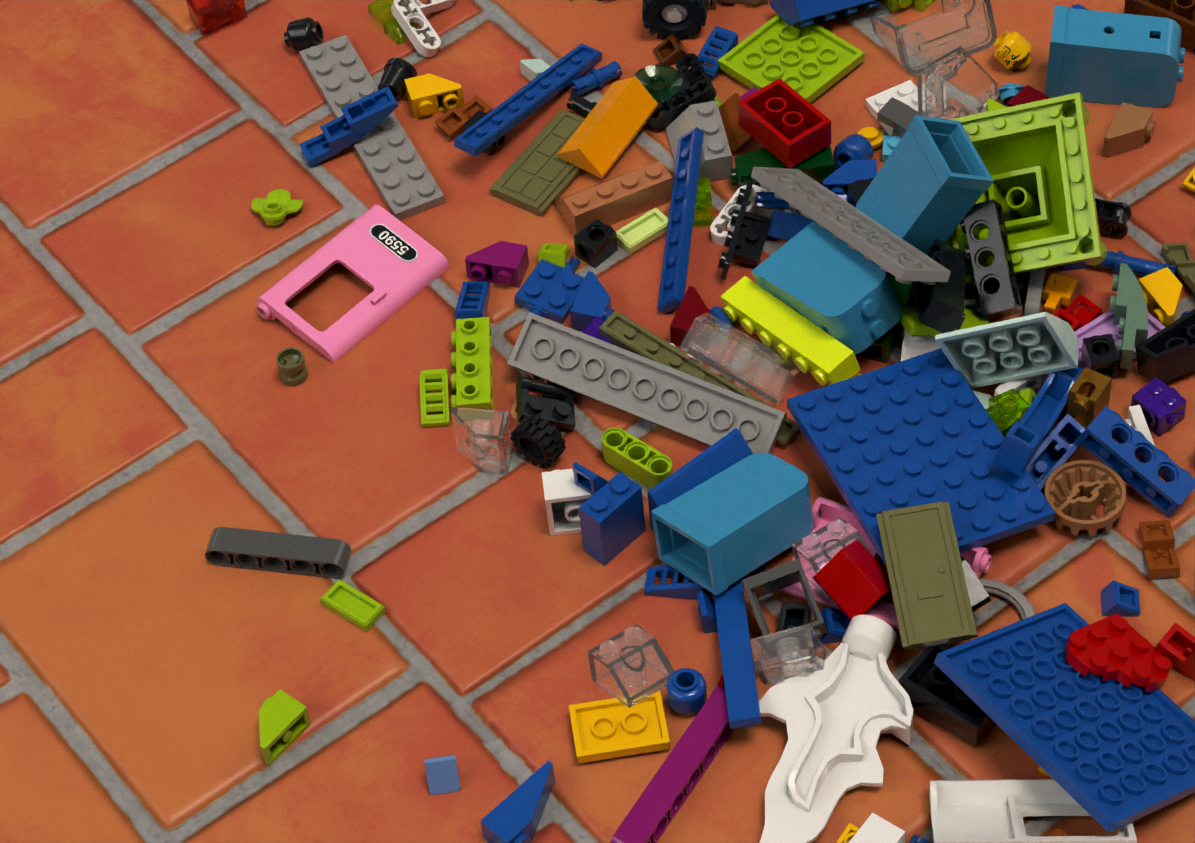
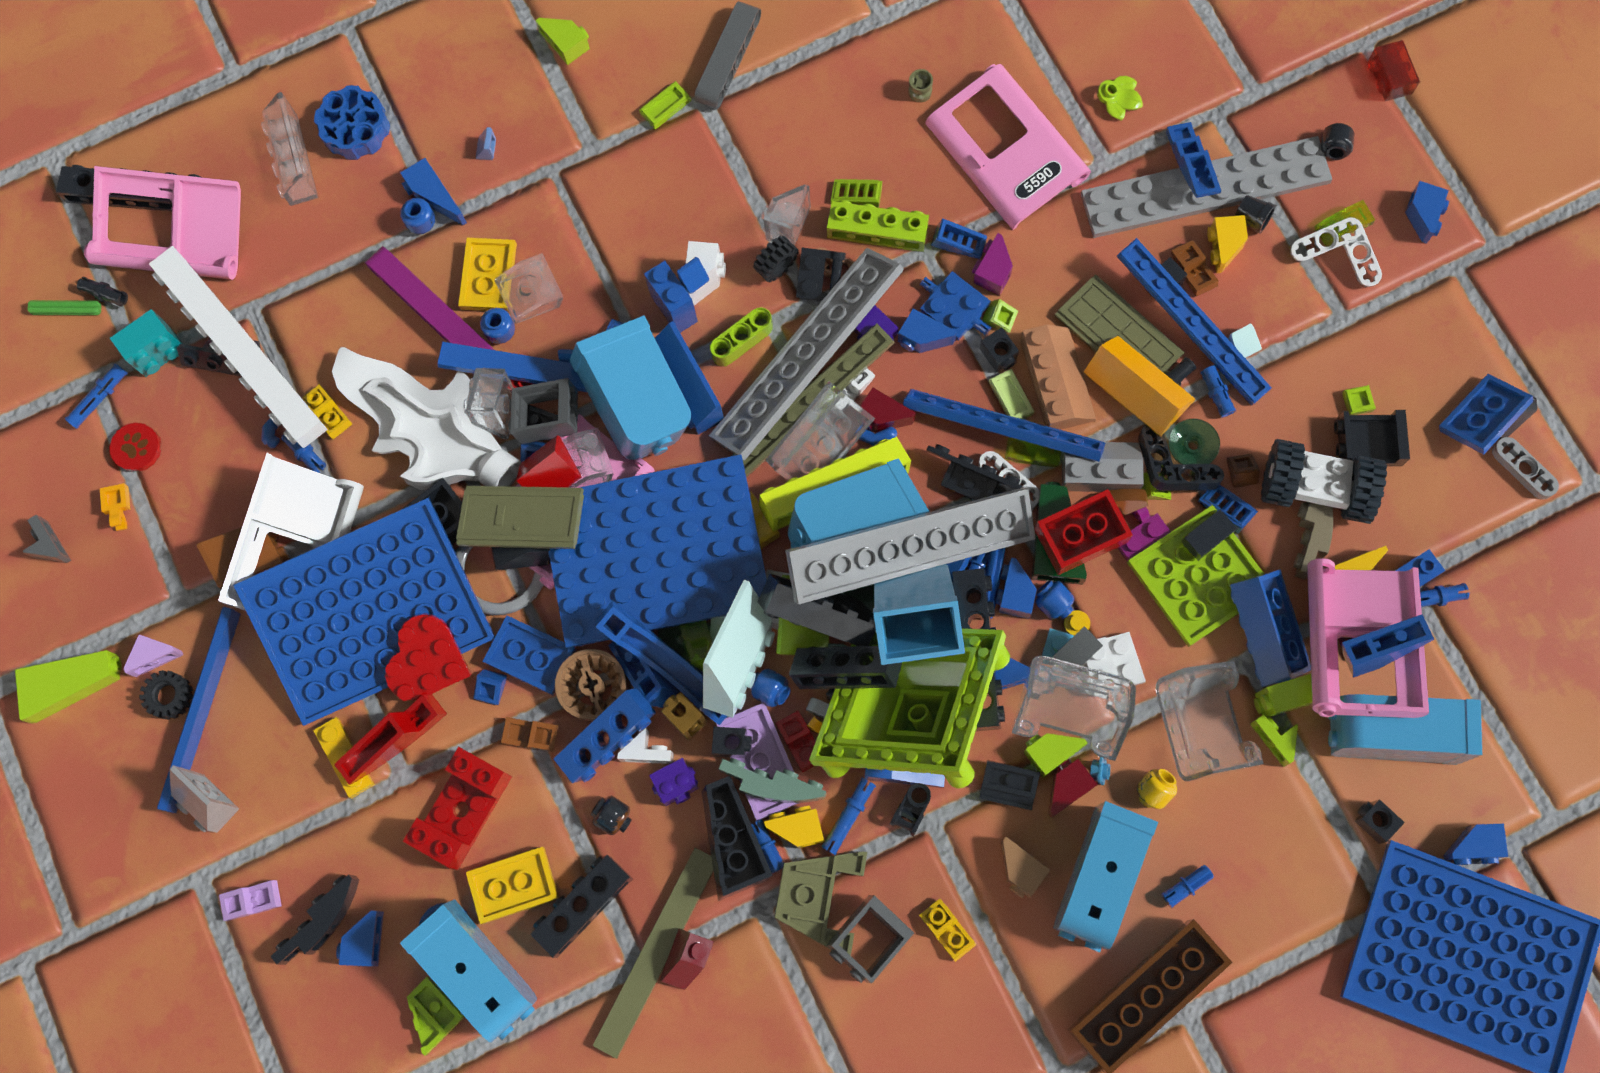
camera: 105 degrees right, 25 degrees up
none -> blue head [400,198,435,234]
none -> blue plate [483,616,577,696]
none -> black slope [1181,509,1238,561]

